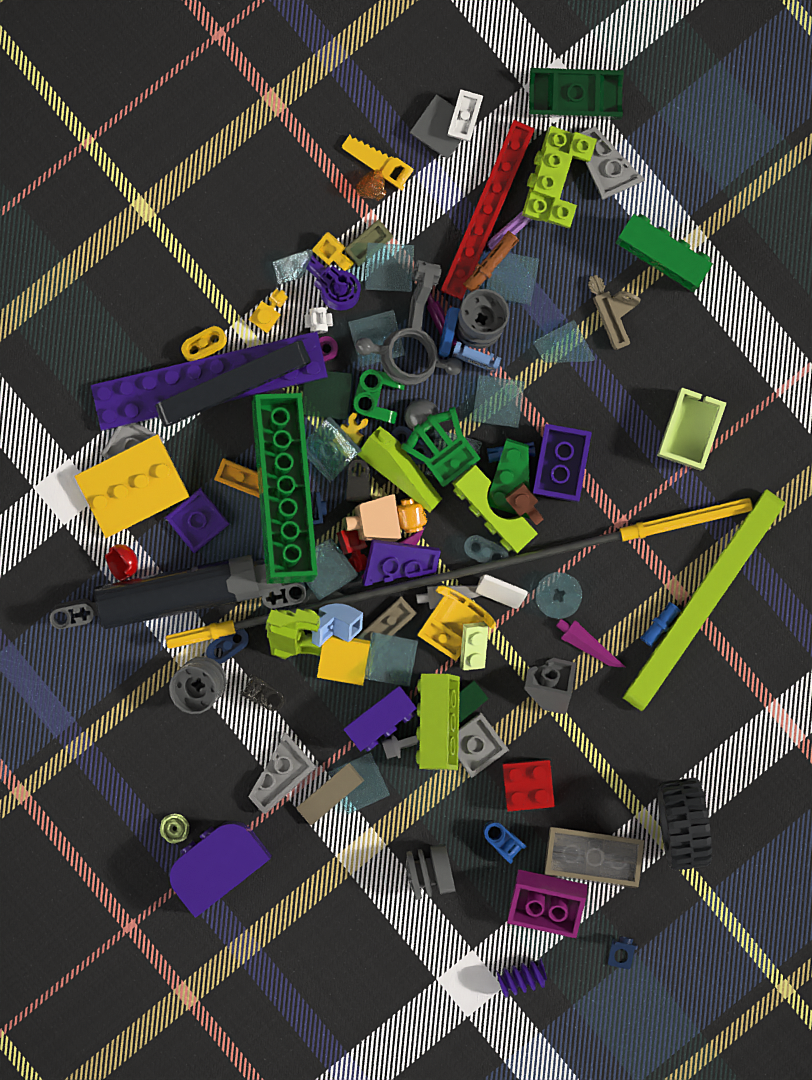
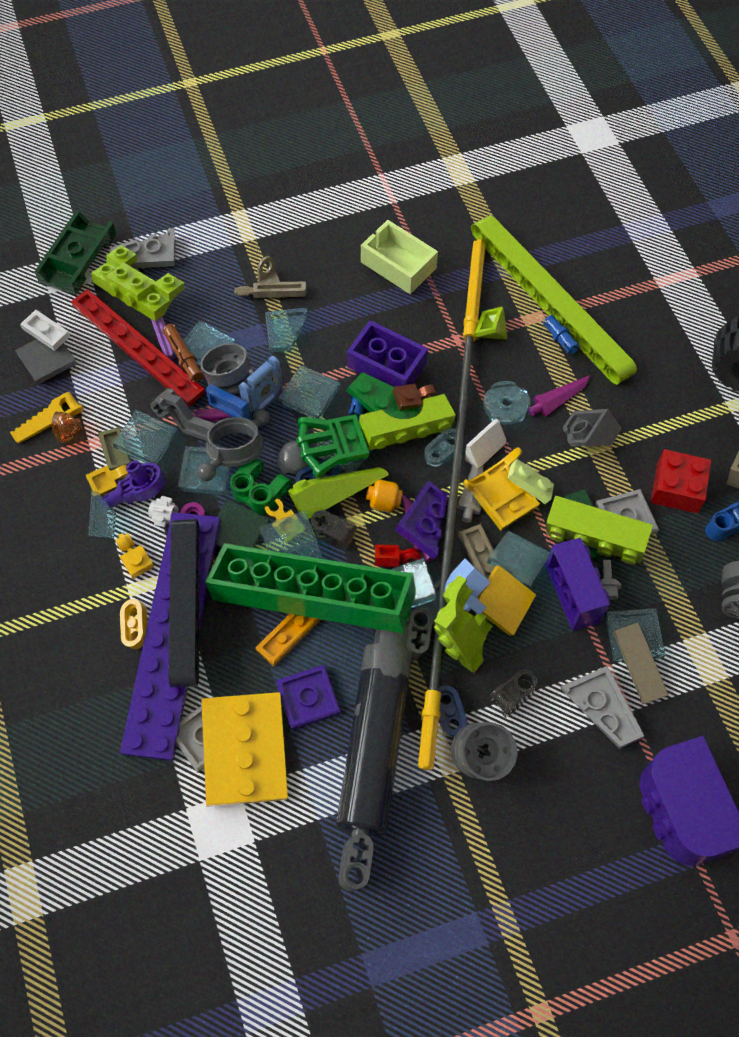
camera: 65 degrees left, 25 degrees down
red hair [105,544,138,581] -> none
yellowish green plate [160,814,189,843] -> none
light nougat torso [344,494,401,542] -> none
green brick [616,213,713,293] -> none
none -> lime slope [475,307,507,340]

